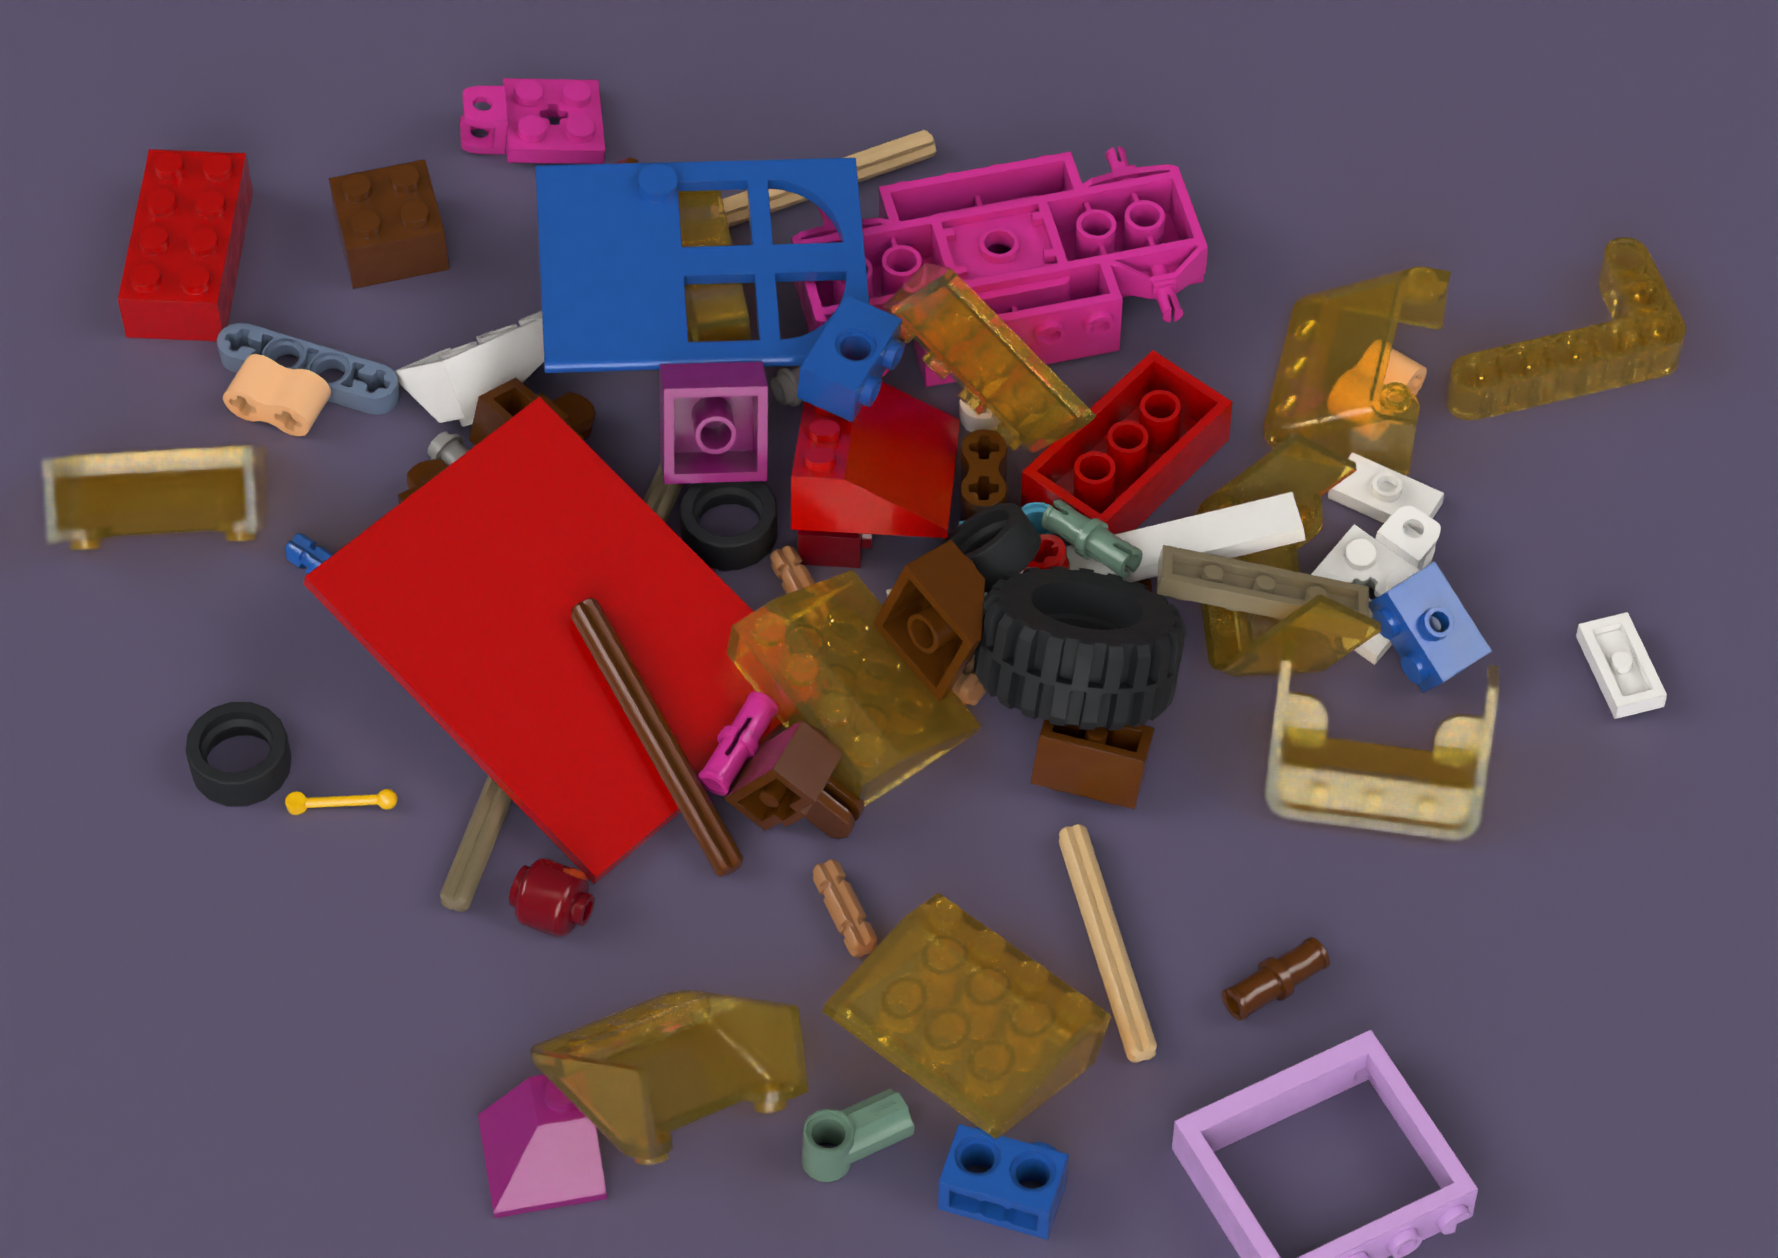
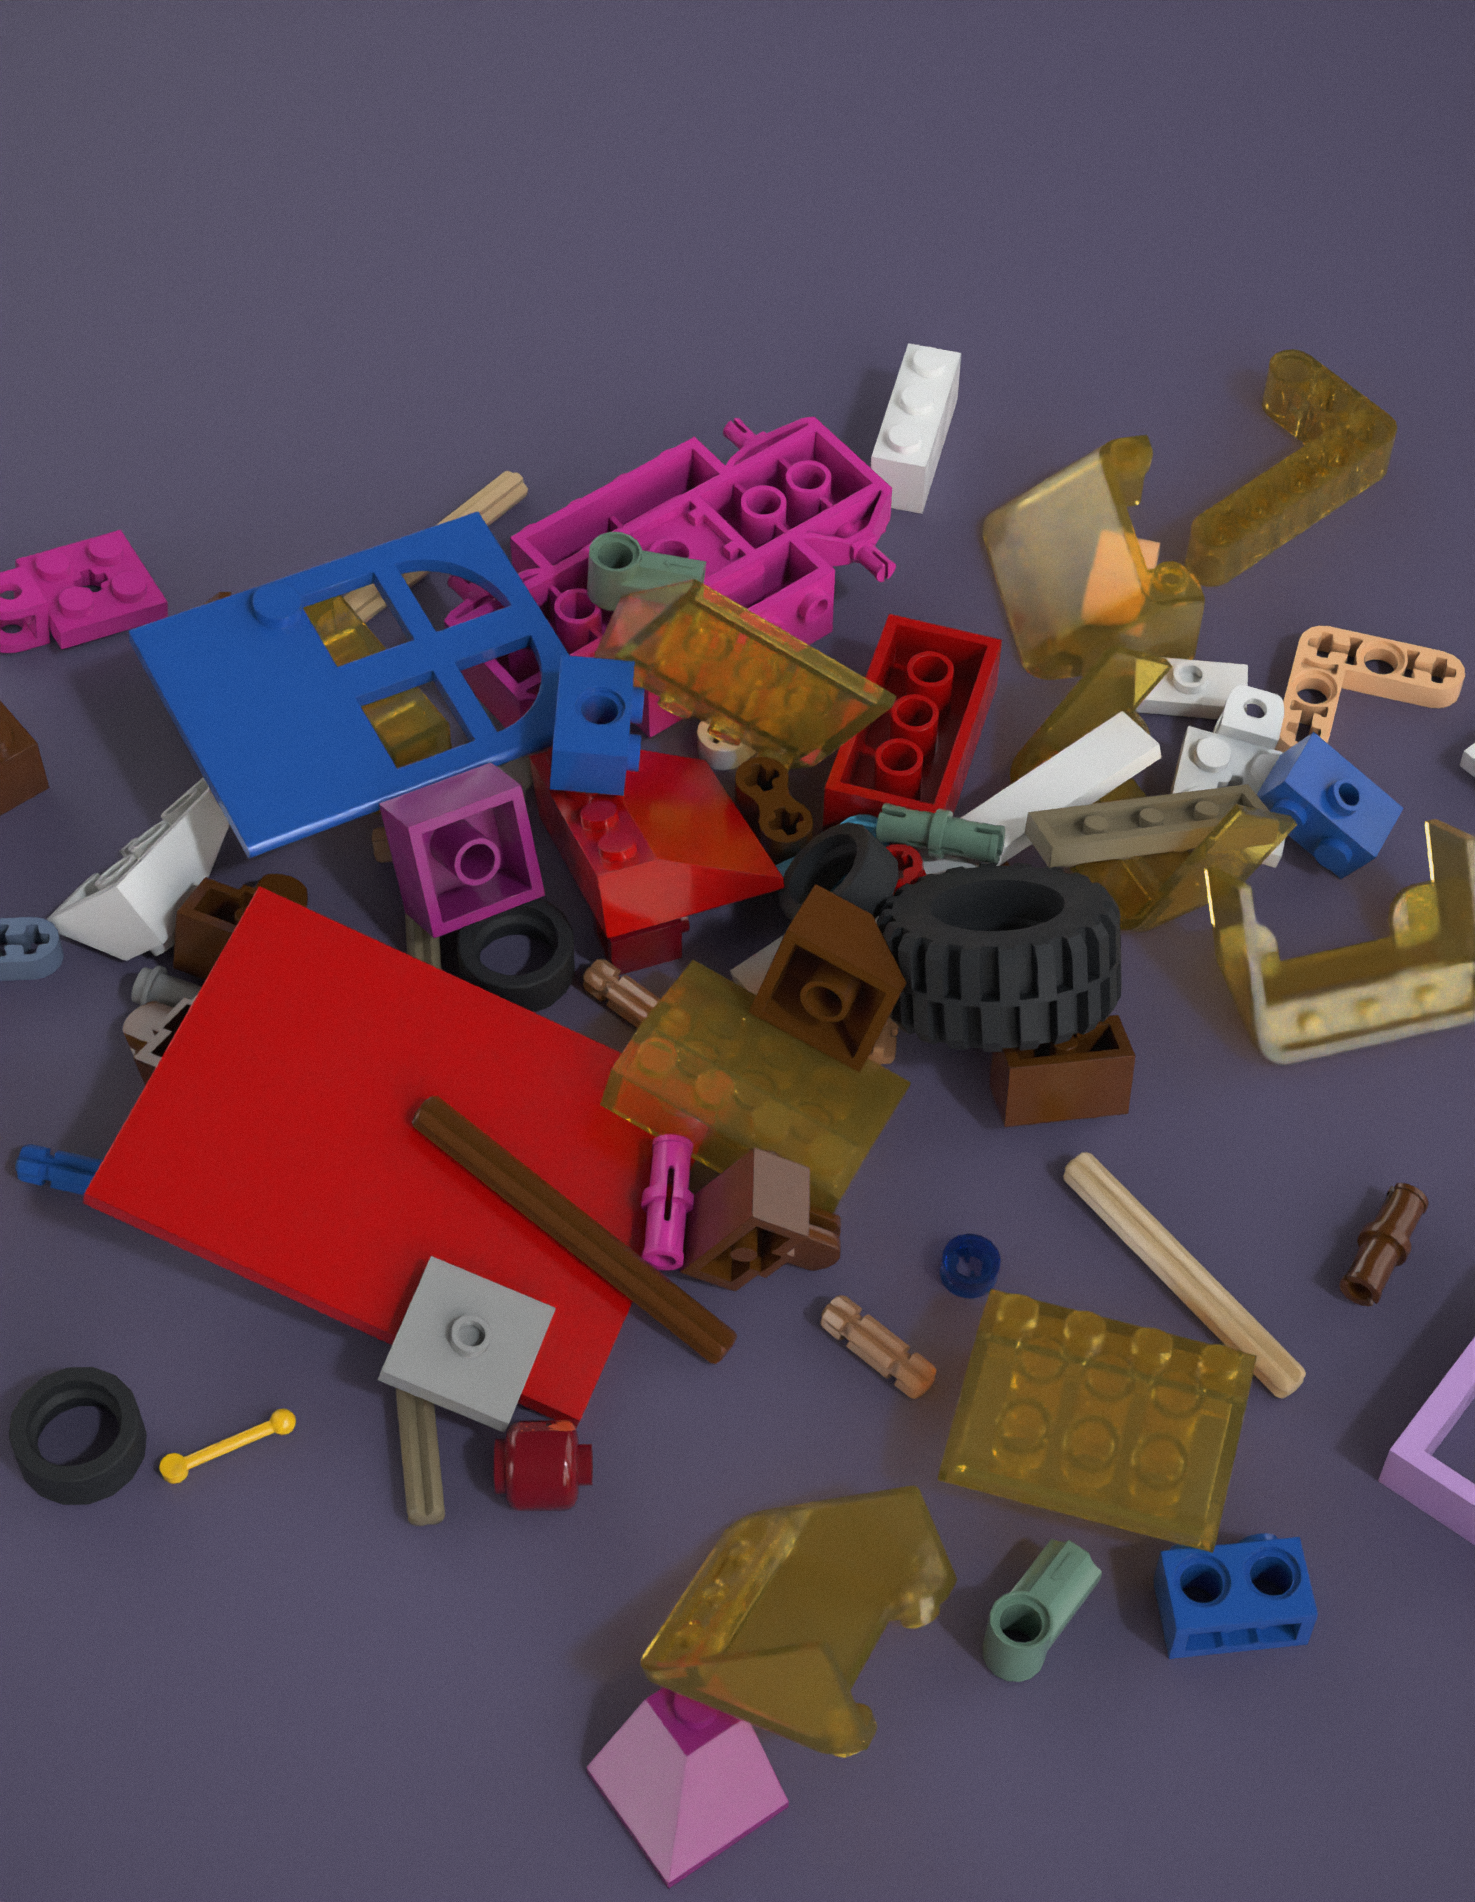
camera: 25 degrees left, 0 degrees up
none -> light grey plate [378,1256,556,1433]
none -> sand green piece [587,532,707,612]
none -> white brick [871,343,961,514]
none -> clear blue bush [939,1233,1001,1299]
none -> light nougat beam [1274,625,1465,752]

